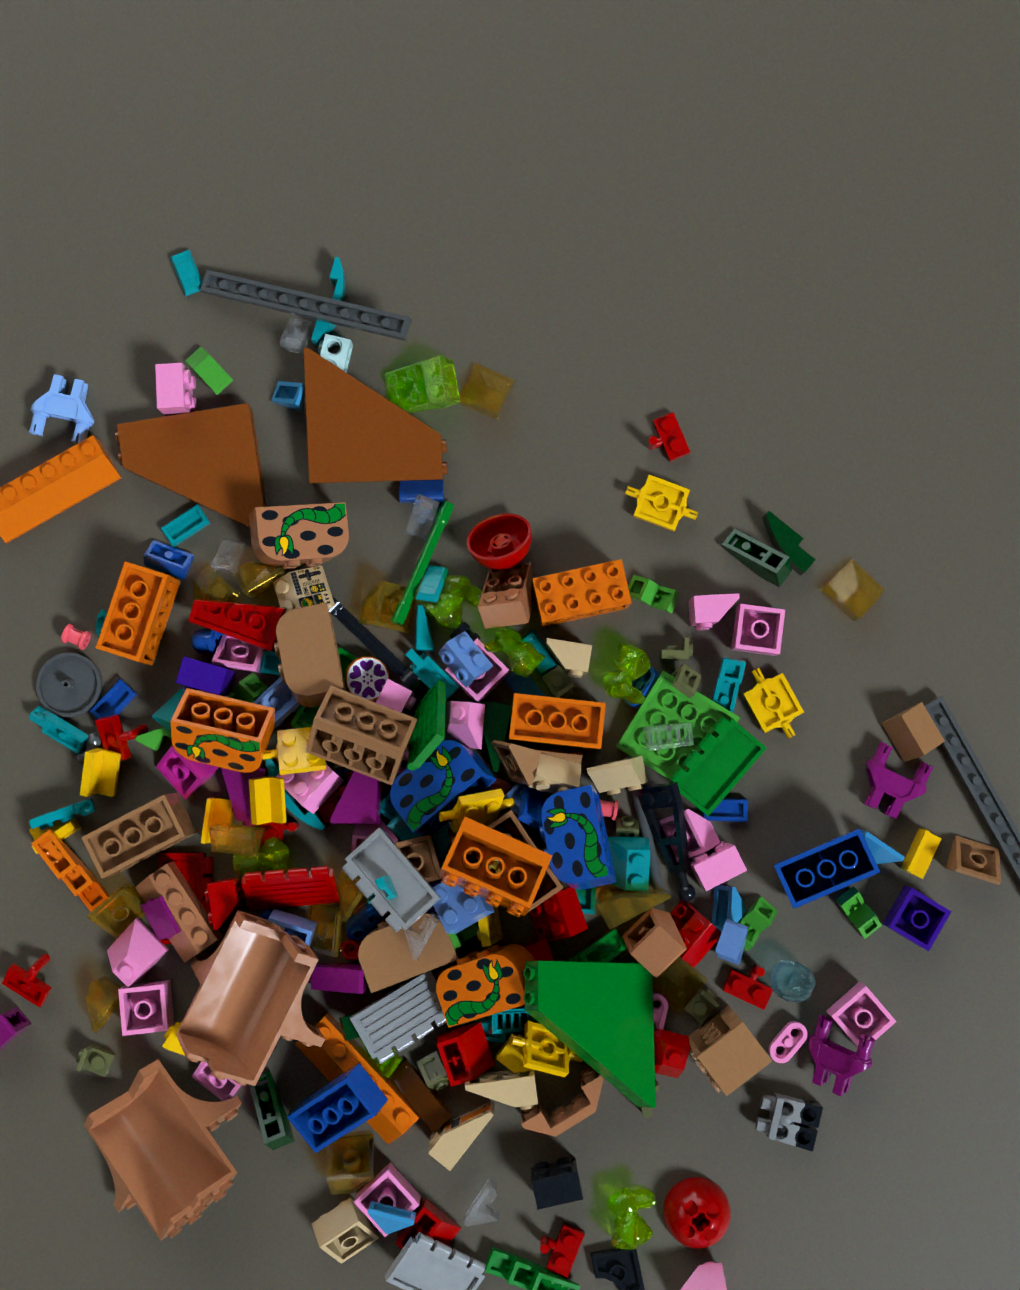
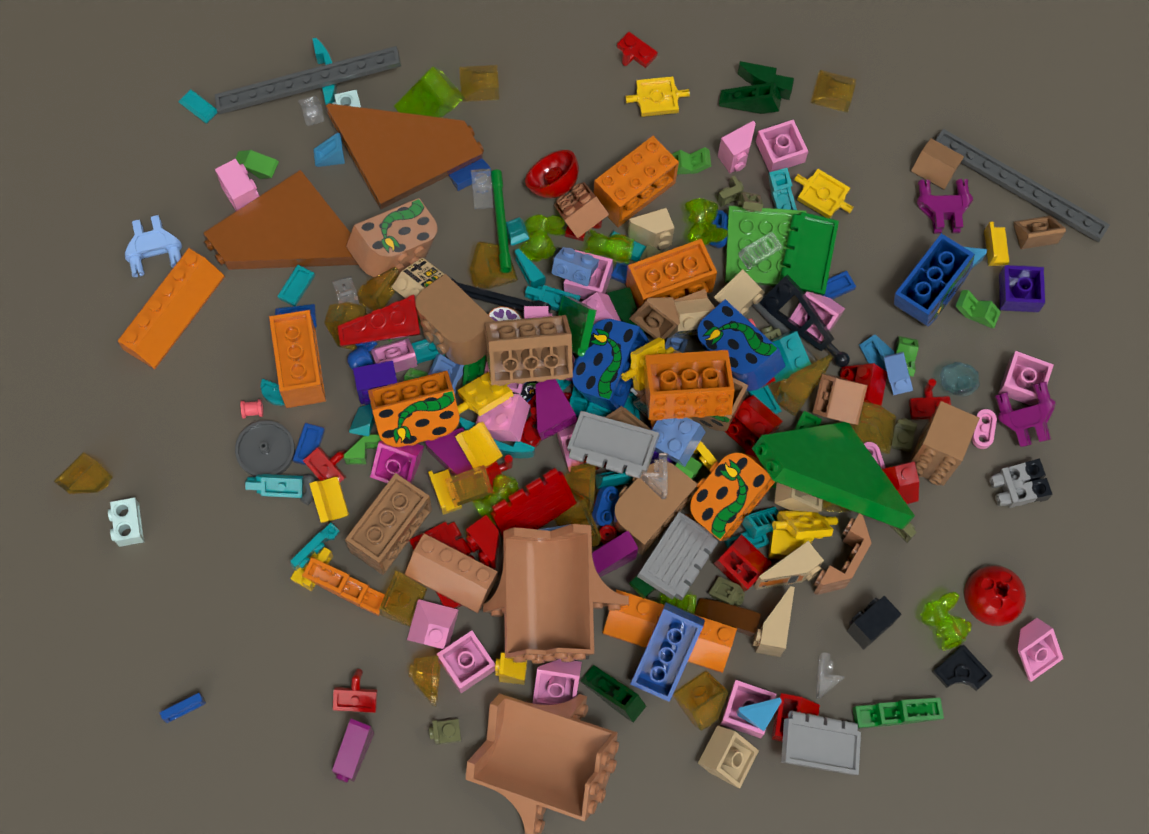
camera: 35 degrees left, 15 degrees down
magenta piece [141,896,181,941] -> none
teal tile [375,875,398,900] -> none
blue tile [518,785,546,830] -> none
red plate [540,1222,585,1278] -> none
bright pink brick [690,841,747,891] -> none

